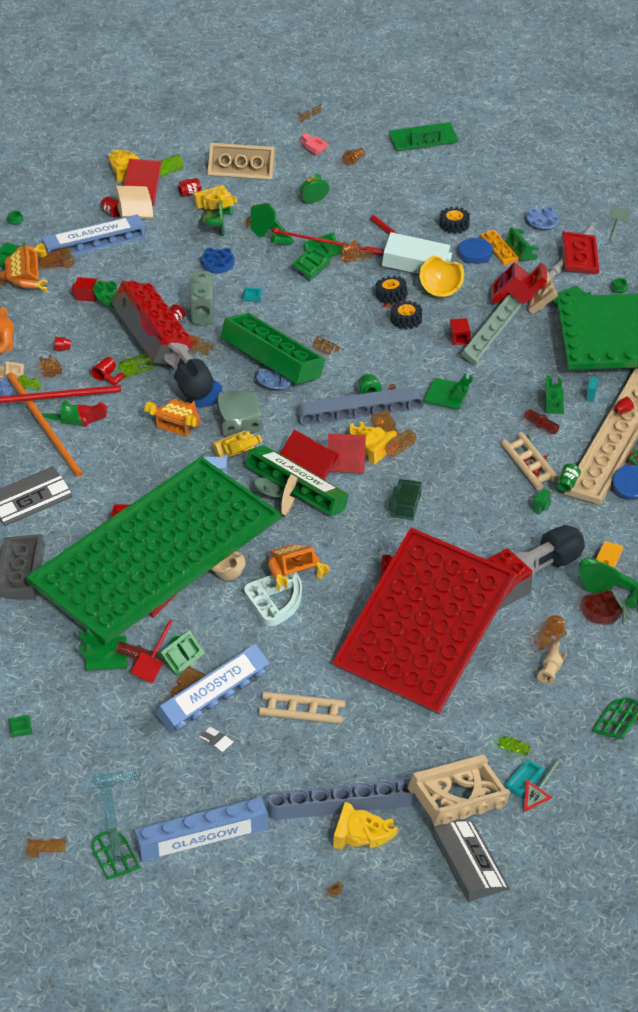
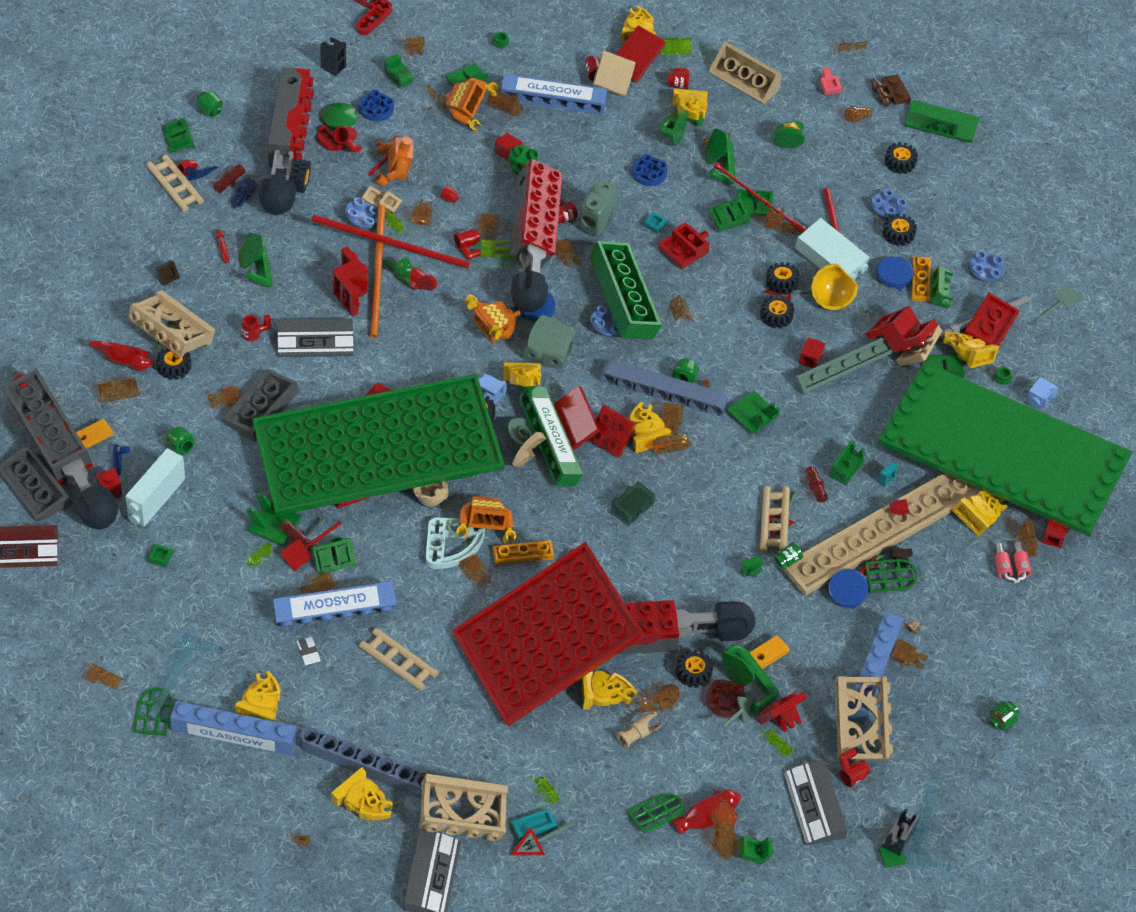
camera: 25 degrees right, 10 degrees up
none -> yellow piece [235,671,280,722]
none -> clear neon green piece [247,543,272,566]
none -> red bracket [332,246,369,317]
none -> clear orange plate [459,554,491,588]
none -> clear orange plate [479,213,499,241]
none -> light orange tile [493,540,554,565]
none -> yellow piece [580,670,637,710]
none -> red plate [658,222,710,270]
none -> black wheel [676,650,713,688]
none -> reddish brown plate [871,74,911,107]
none -> medium blue dish [871,189,907,218]
none -> black wheel [885,142,918,174]
none -> yellow piece [943,332,999,368]

